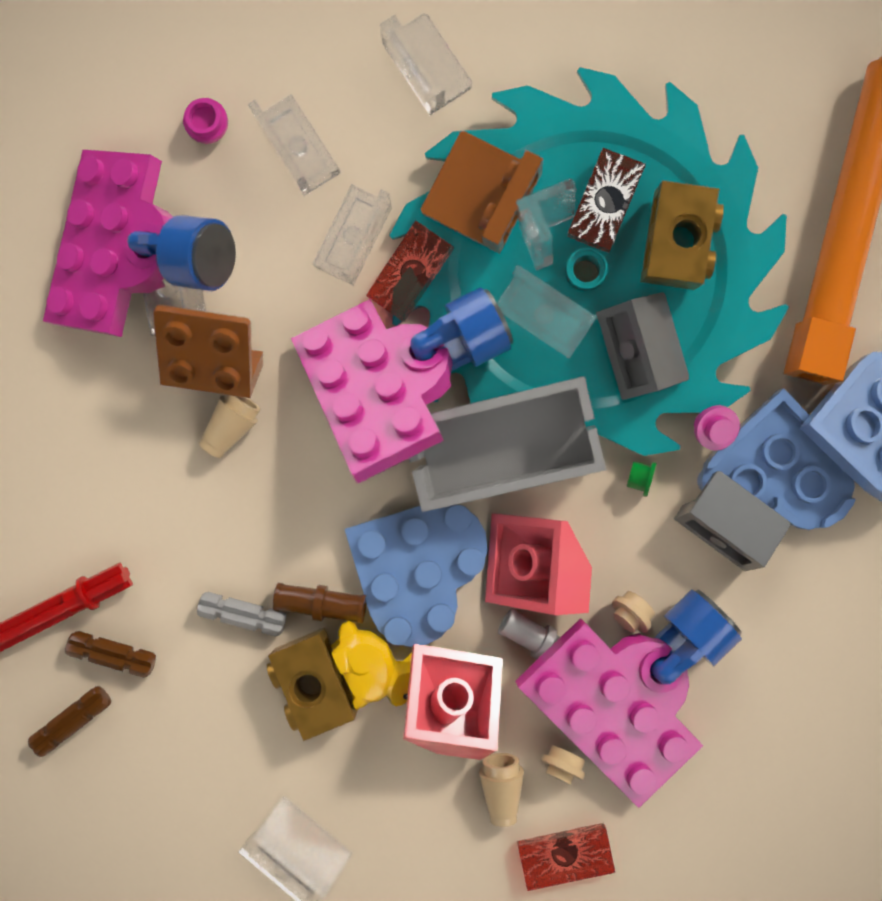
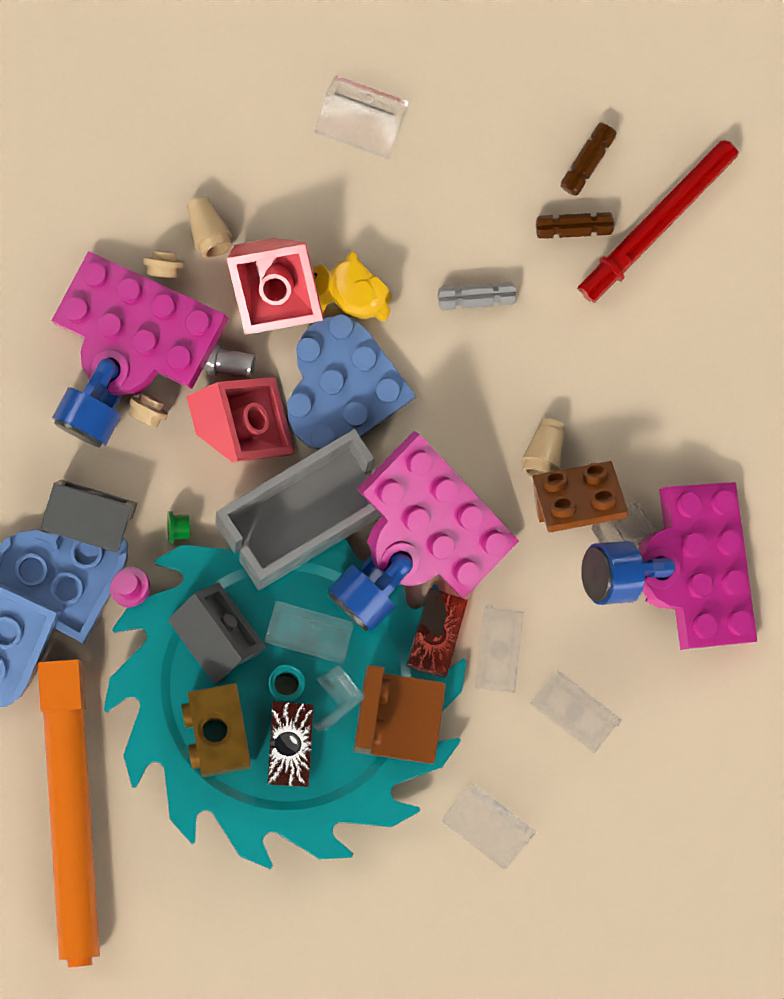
camera: 160 degrees right, 5 degrees down
dark pink plate [183,98,228,144] -> none
pearl gold brick [266,627,358,741] -> none
reddish brown pin [273,582,367,624] -> none
clear red tile [517,823,616,891] -> none

